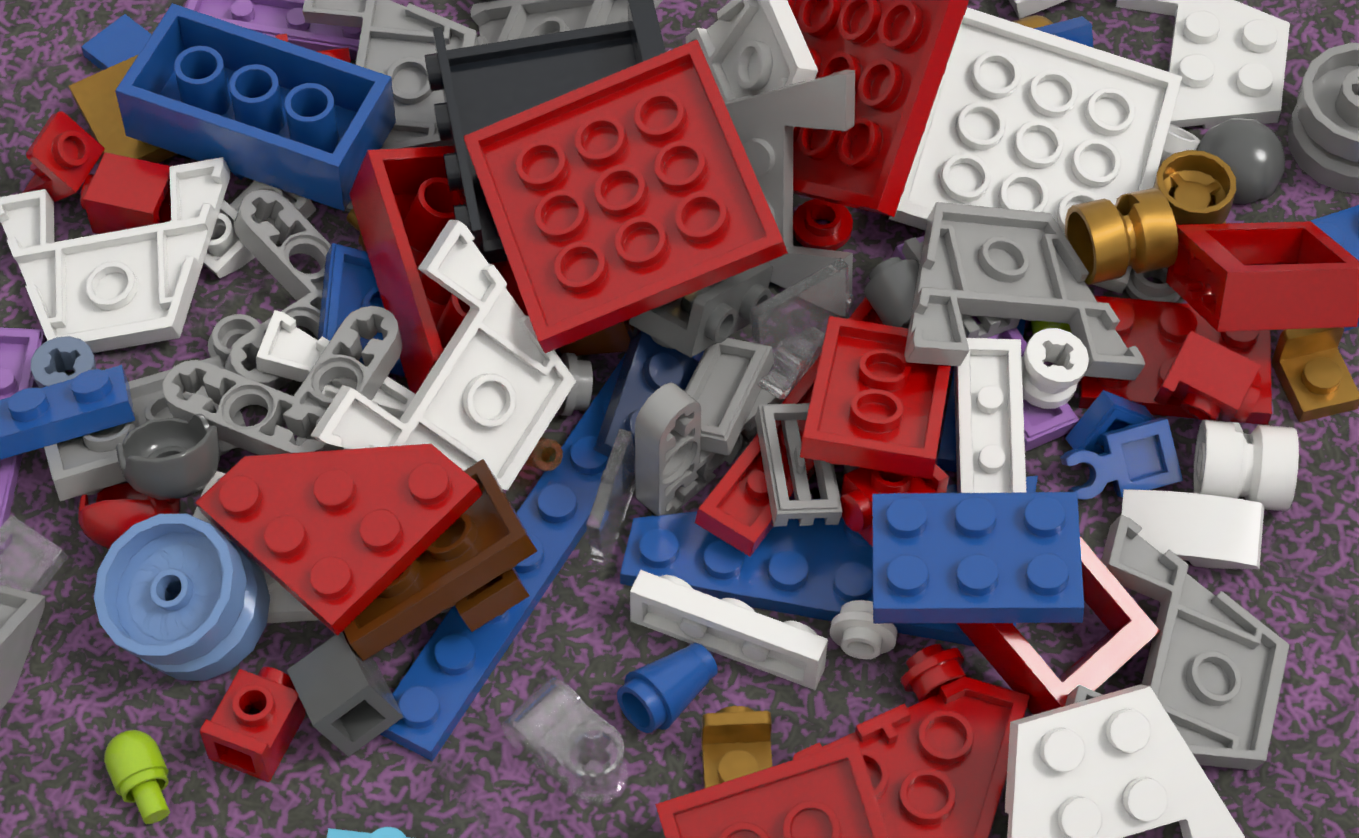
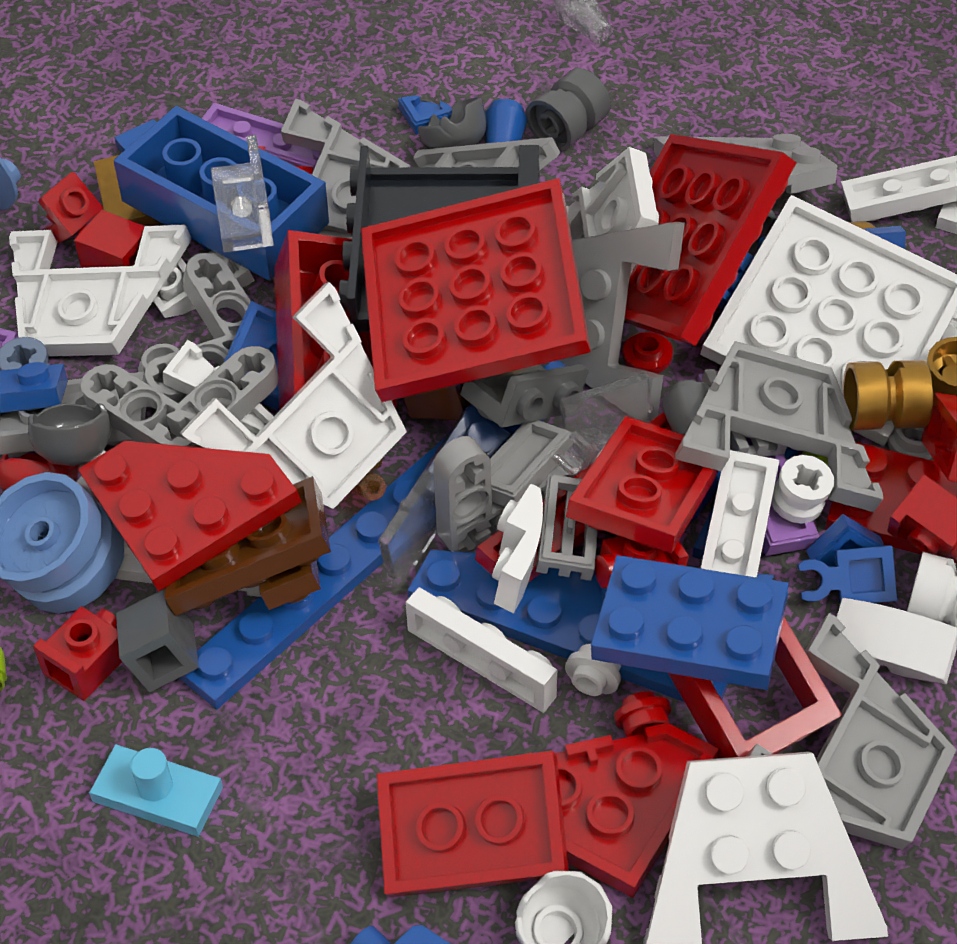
camera: 15 degrees right, 5 degrees down
clear piece [501,677,629,805] -> none
light grey plate [558,353,593,416] -> none
blue cone [617,643,718,733] -> none
pearl gold bracket [701,706,773,788] -> none
none -> clear panel [211,135,273,252]
none -> white slope [492,484,543,613]

